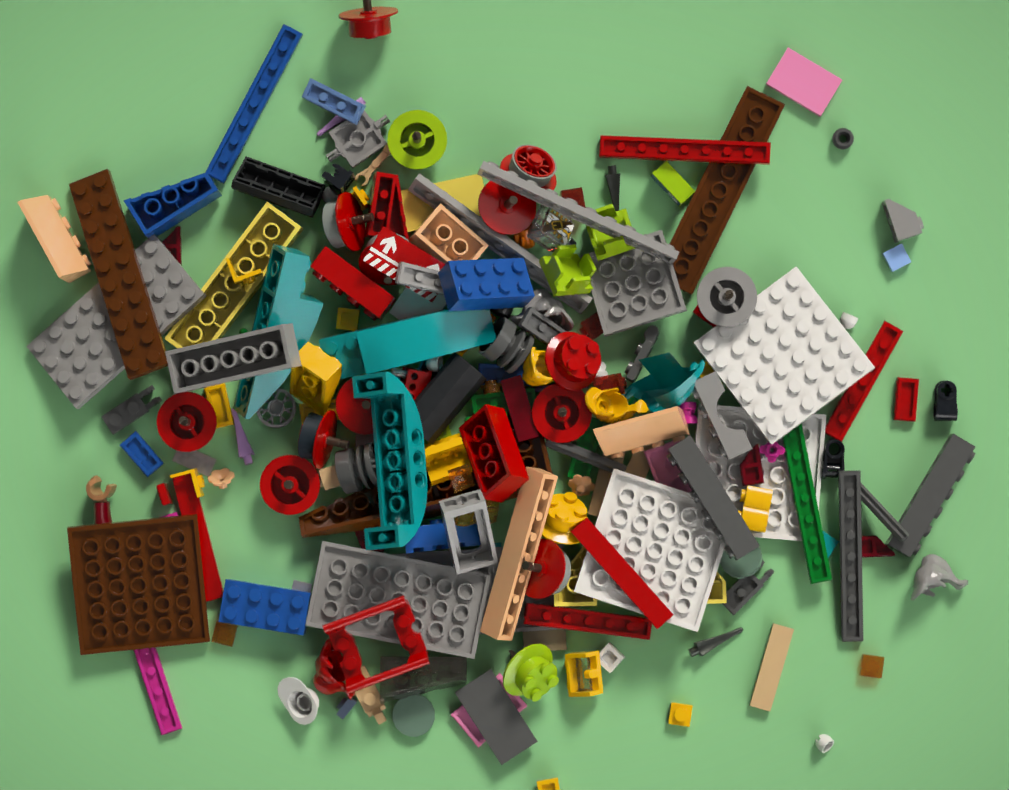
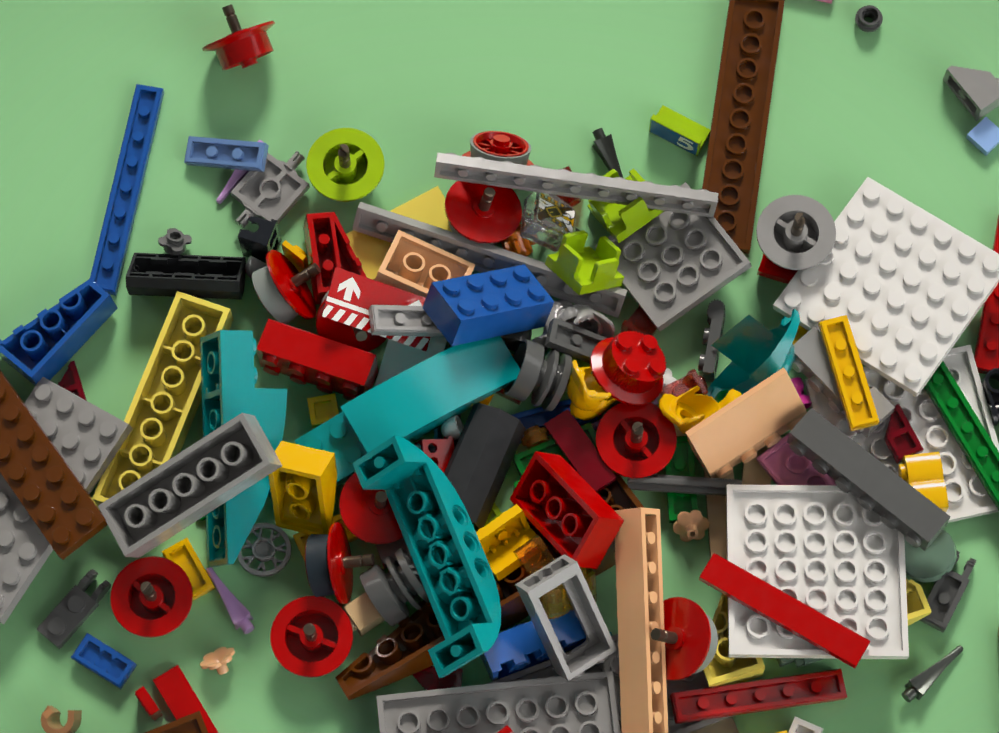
camera: 15 degrees left, 15 degrees down
yellow bracket [169,468,205,498] -> none
flat silver sticker [172,450,217,476] -> none
yellow bracket [226,258,263,285] -> none
tan piece [355,143,391,187] -> none
yellow piece [542,492,588,545] -> none
red tile [599,135,771,165] -> none
dark pink plate [759,442,785,463] -> none
white hinge [840,312,859,329] -> none
none -> dark grey plate [158,228,192,255]
none -> yellow tile [818,315,879,432]

